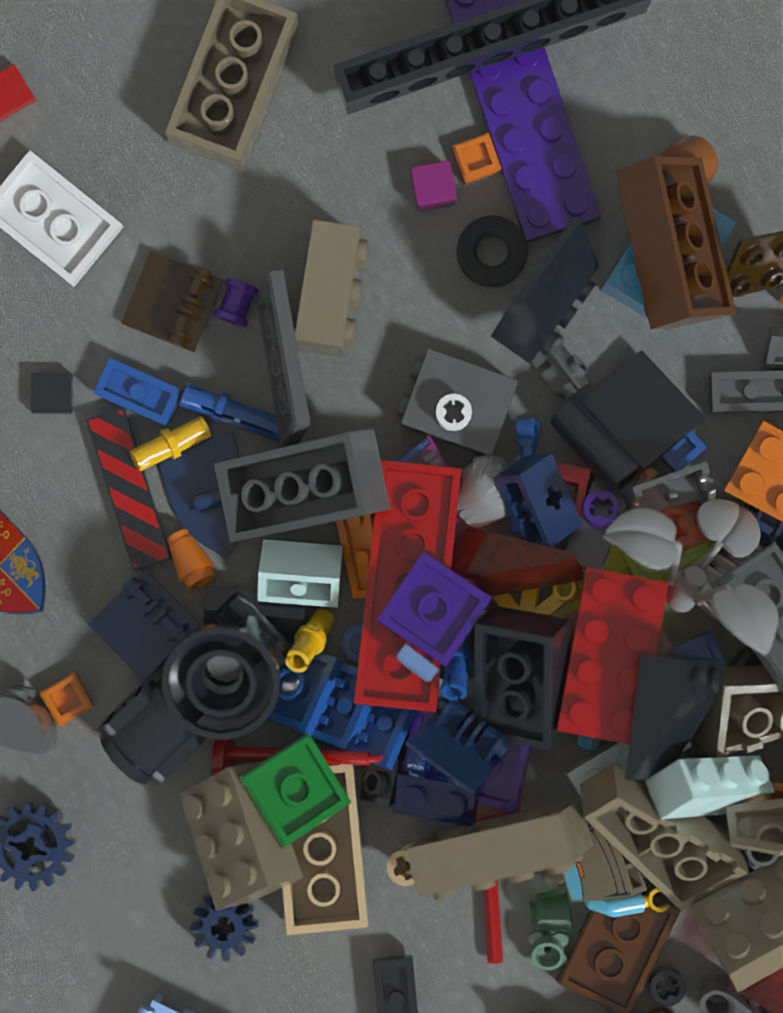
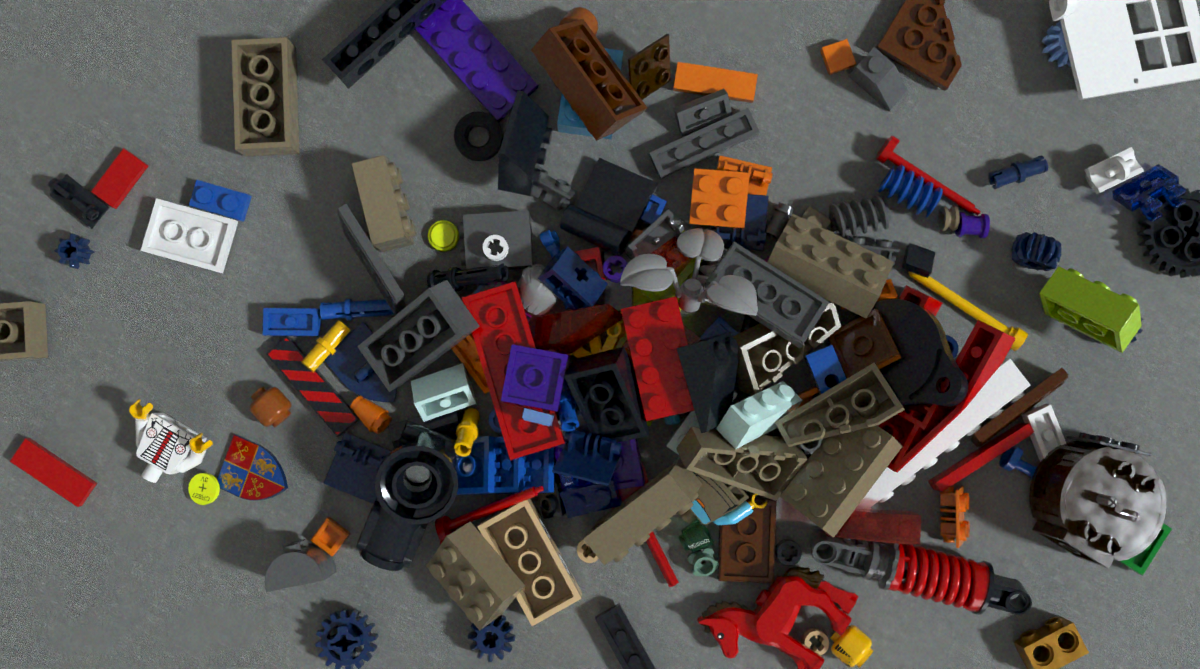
camera: 20 degrees left, 0 degrees up
black tile [31,373,73,414] -> none
dark brown hinge [121,251,224,353] -> none
dark purple bush [213,278,260,328] -> none
green tile [237,733,351,848] -> none
magenta piece [410,160,457,211] -> none
orange tile [451,132,502,185] -> none
none -> blue plate [188,180,252,222]
none -> dark orange head [249,386,292,428]
none -> black pin [427,263,509,292]
none -> neon yellow piece [428,220,459,252]

